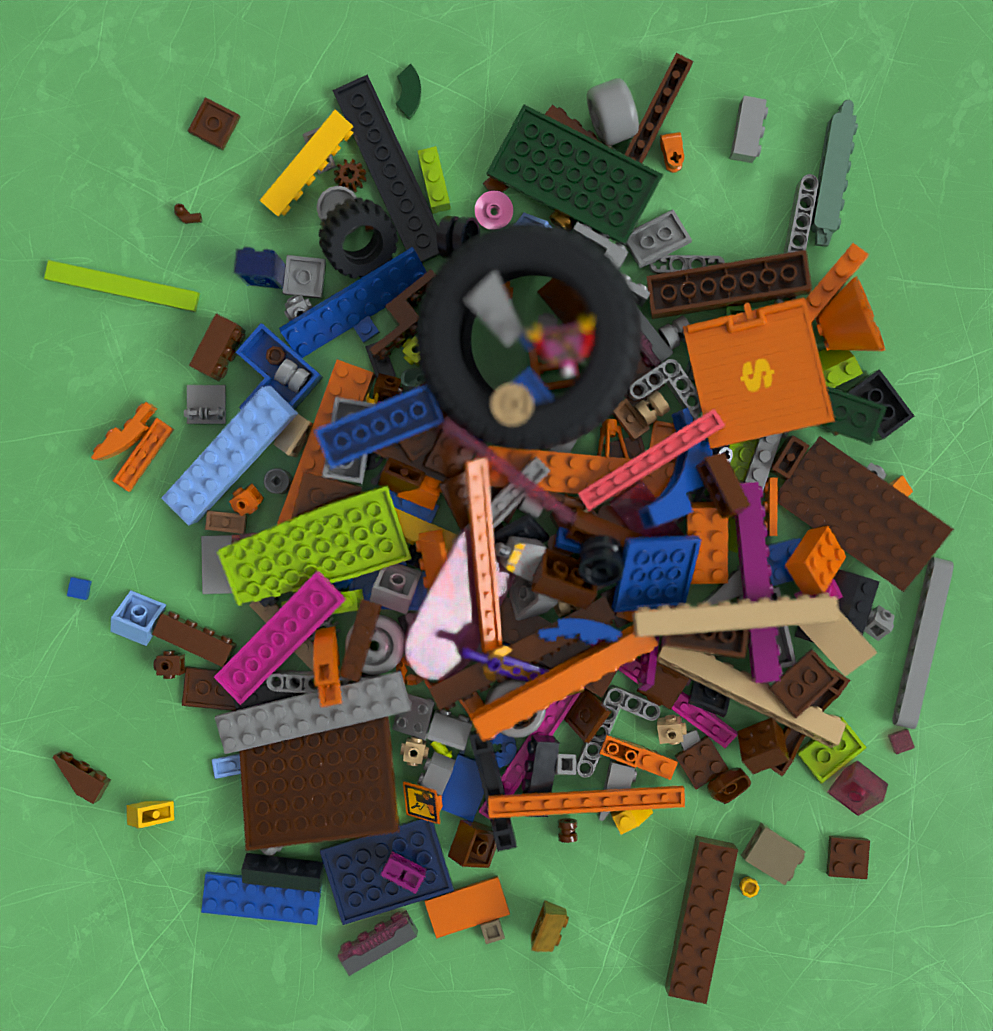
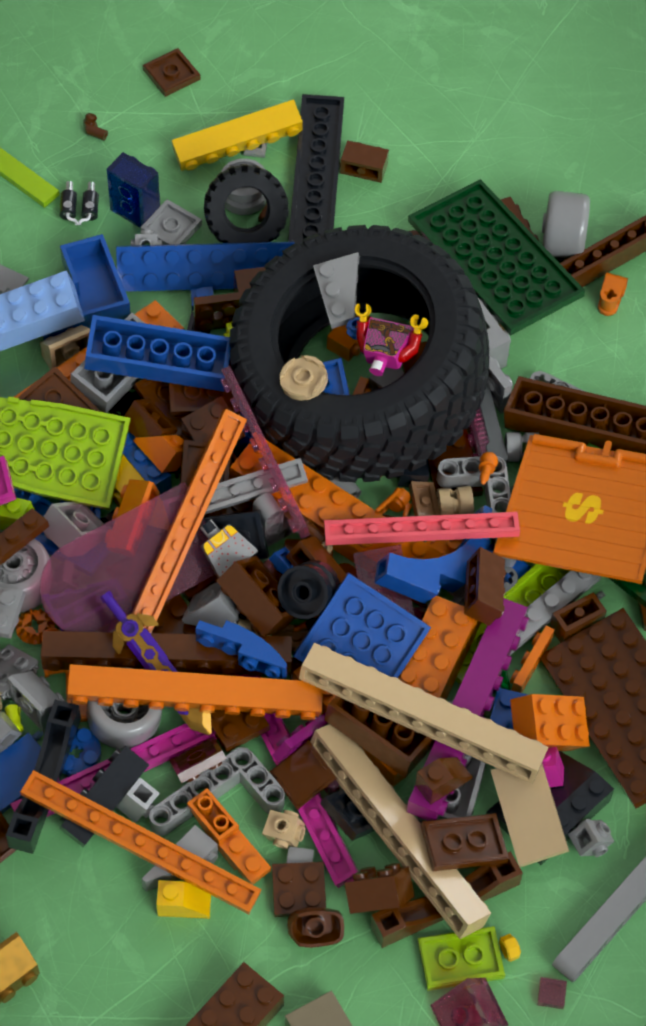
camera: 25 degrees right, 30 degrees down
reddish brown brick [189,313,246,381] -> none
dark grey wheel [264,468,293,494] -> none
reddish brown tile [266,346,286,366] -> none
light grey wheel [274,358,311,394] -> none
reddish brown gear [334,159,367,193] -> none
dark green tile [396,64,421,120] -> none
lime brick [418,146,451,214] -> none
reddish brown wheel [558,818,578,843] -> none
light grey tile [626,210,692,268] -> none
none -> black piece [59,181,99,225]
none -> reddish brown brick [340,140,389,183]
none -> reddish brown slope [415,757,473,805]
none -> orange bar [479,452,498,485]
none -> yellow tile [499,934,521,962]

